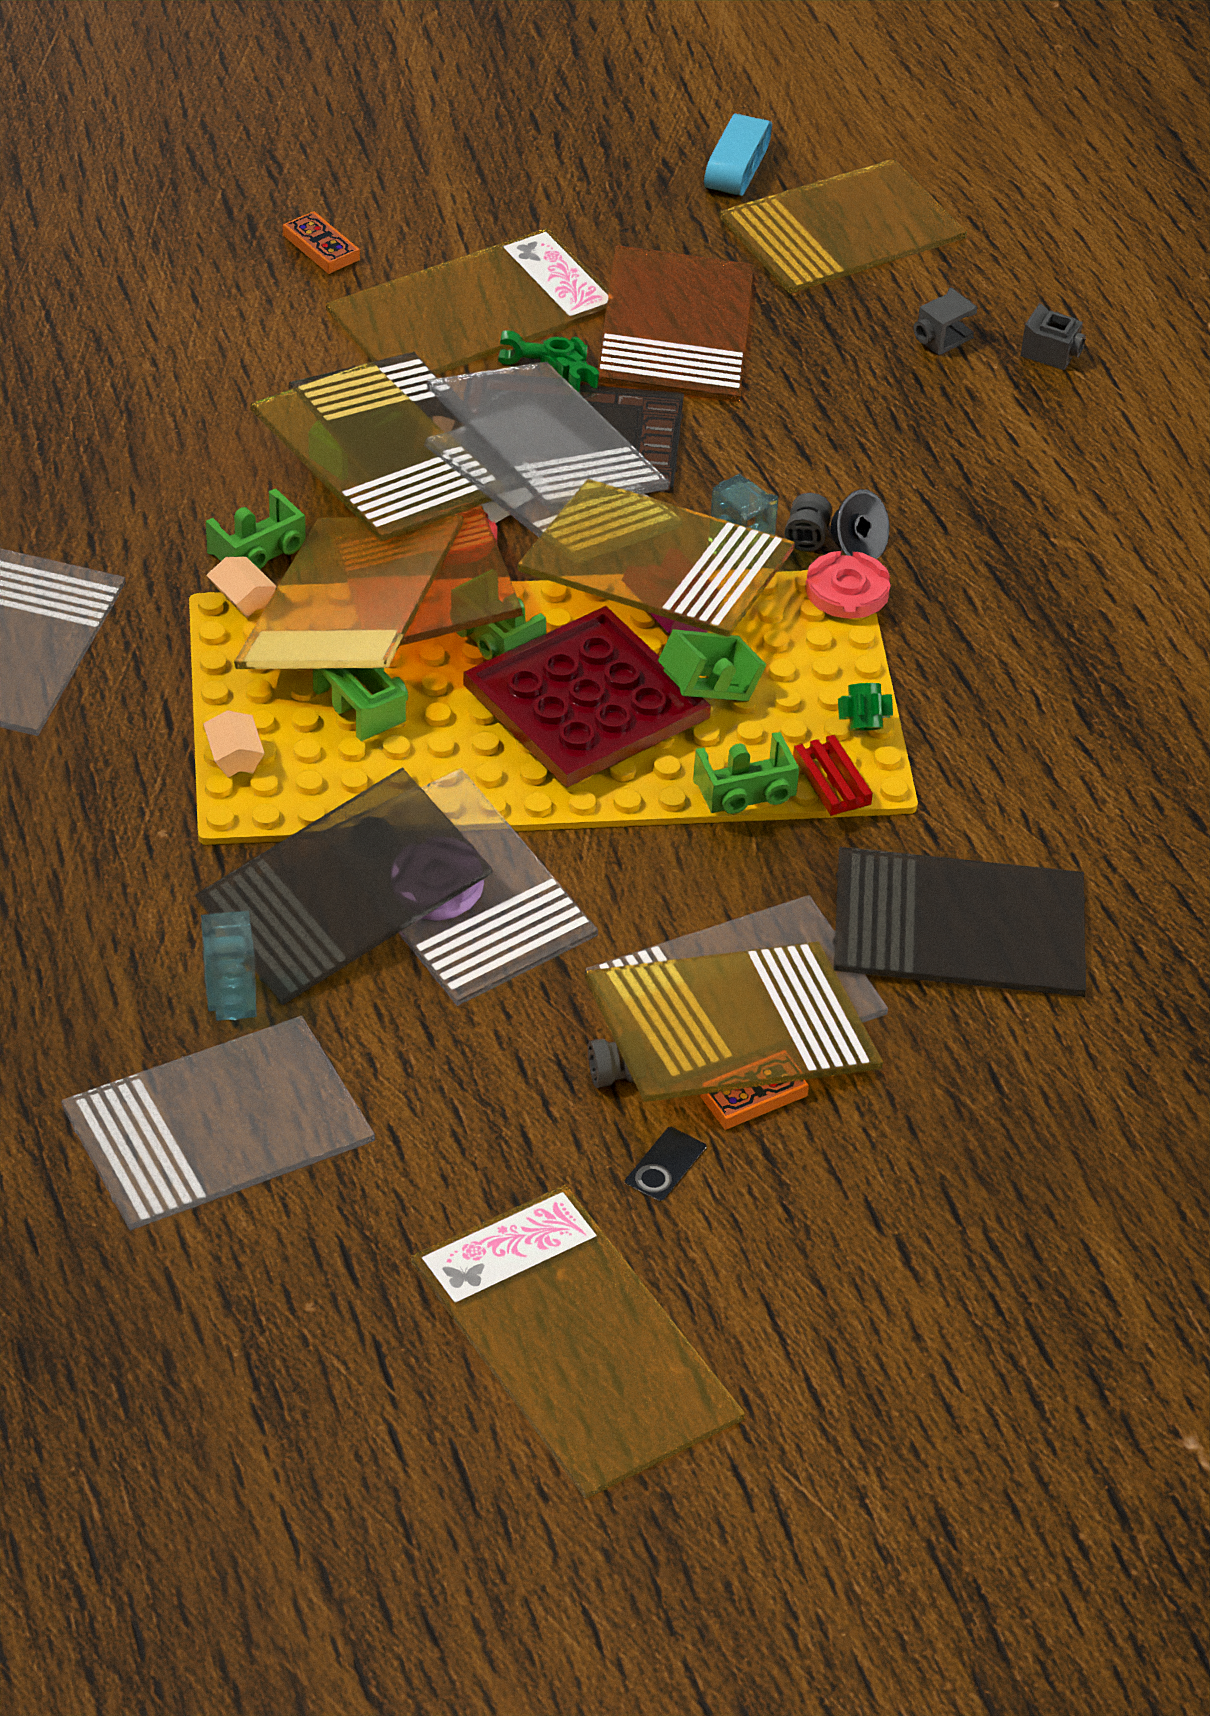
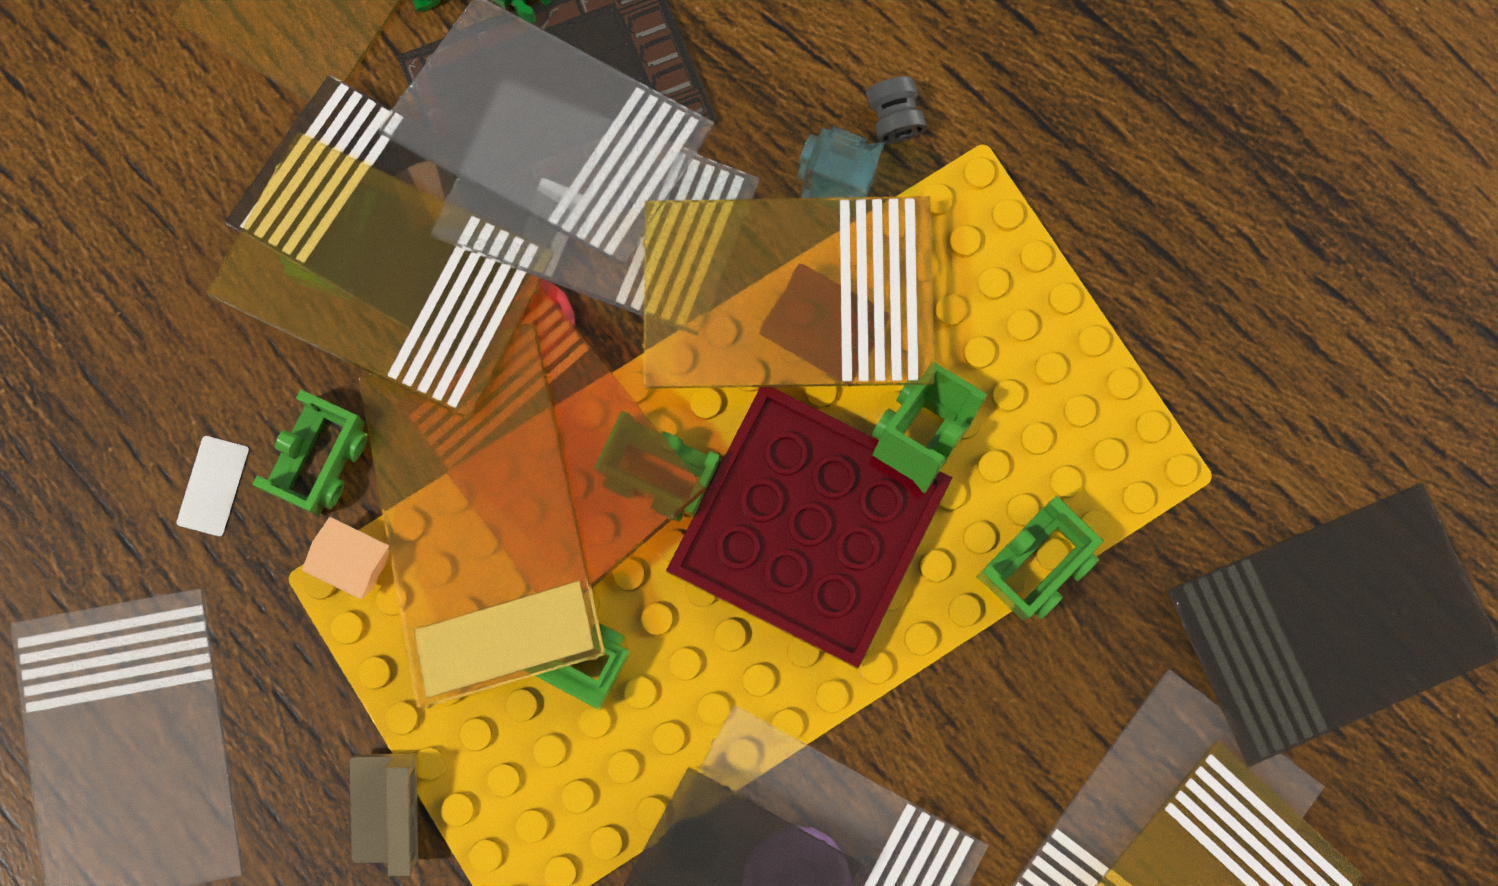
camera: 30 degrees left, 35 degrees up
light nougat piece [203,710,265,778] -> none
red tile [793,735,873,816] -> none
coral tile [805,551,891,619] -> none
black piece [831,489,890,559] -> none
green gear [838,683,893,731] -> none
none -> white sticker [176,436,249,536]
none -> dark tan panel [350,754,418,876]

